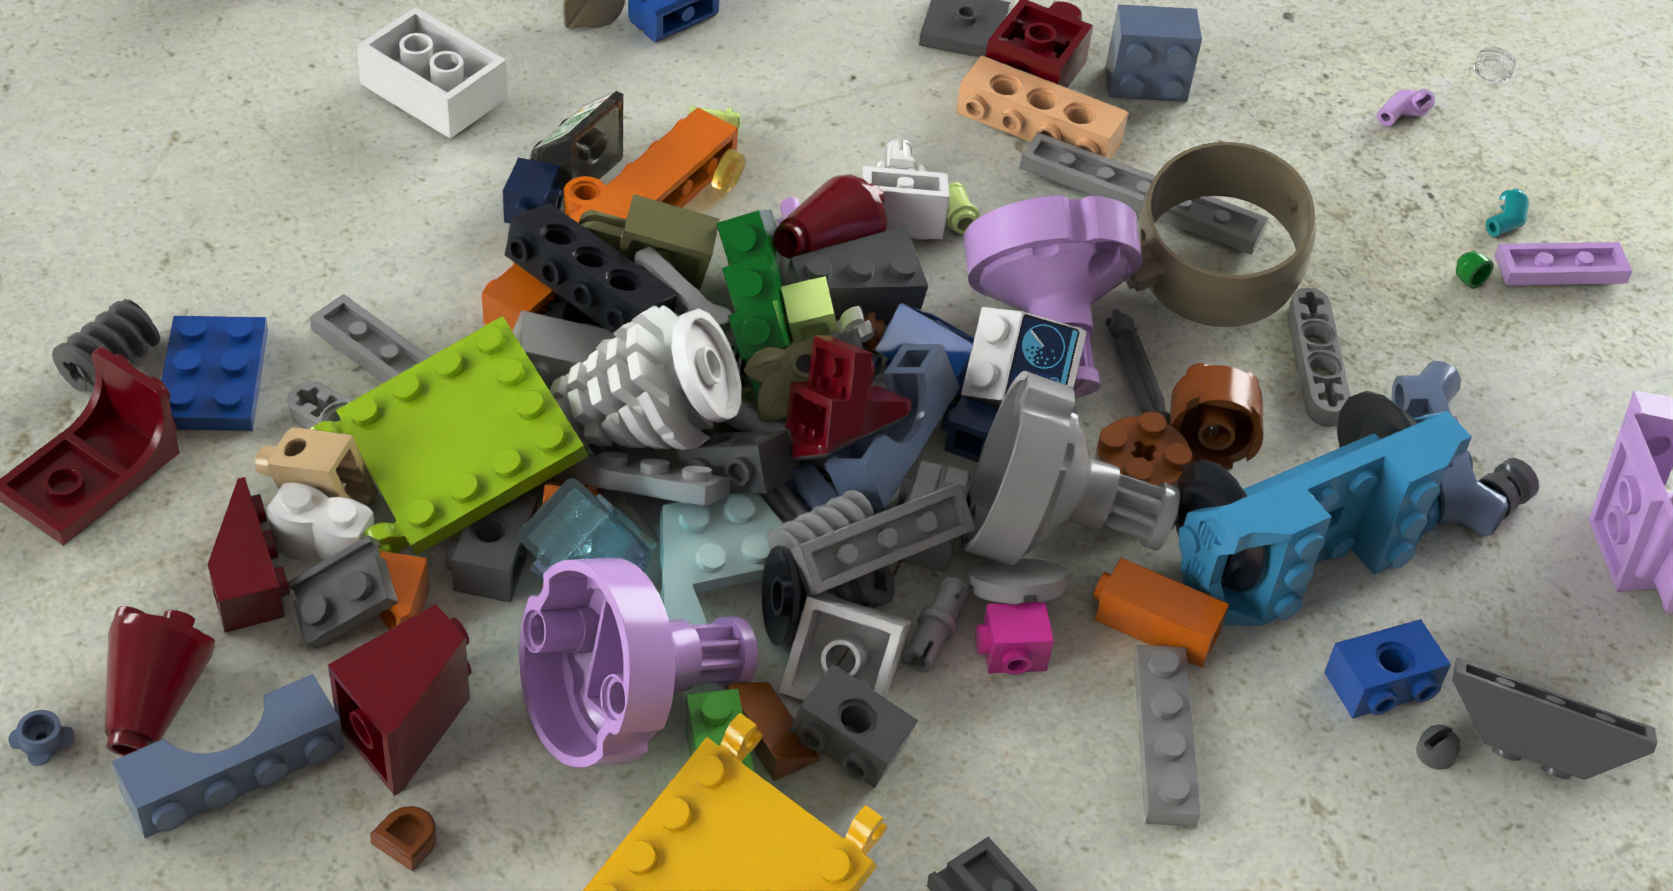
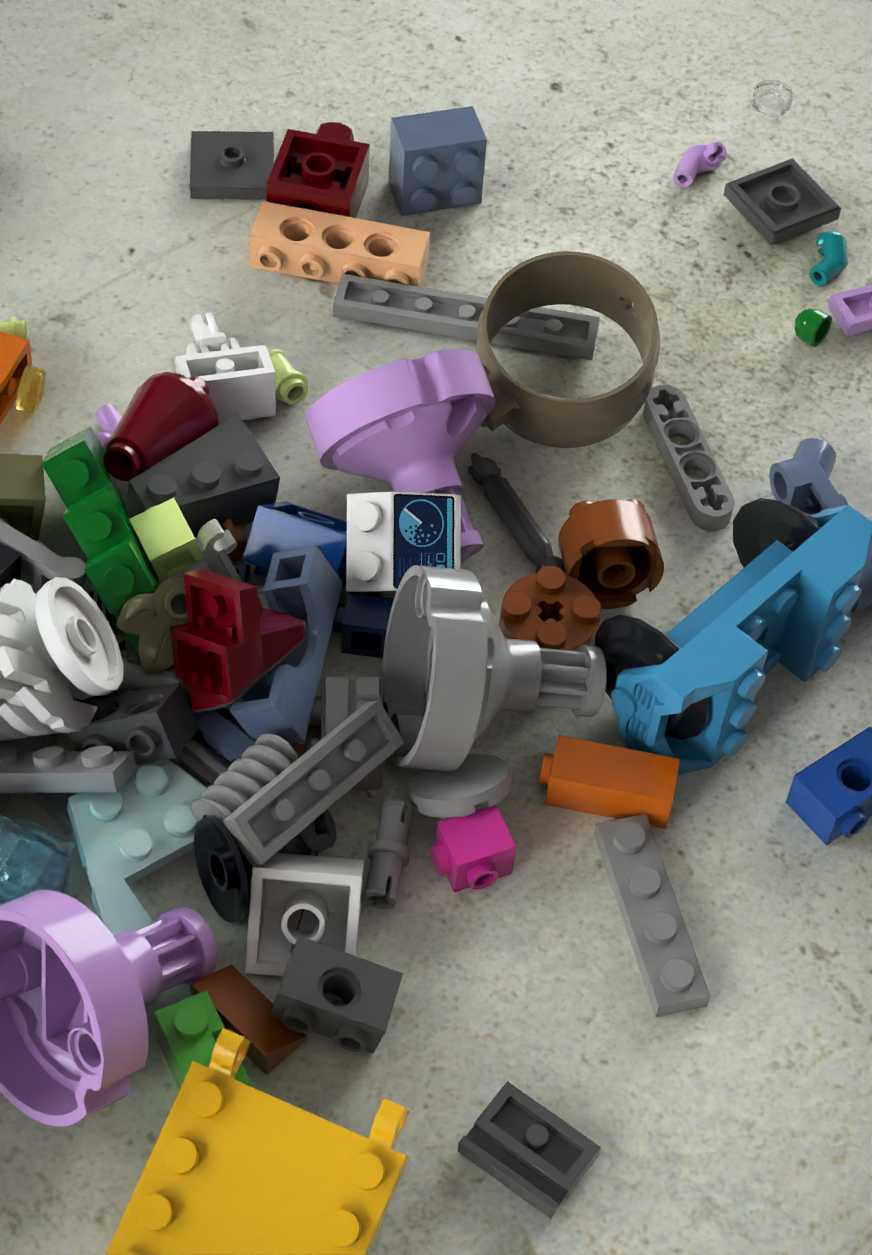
camera: 15 degrees left, 5 degrees up
none -> dark grey plate [723,158,841,246]

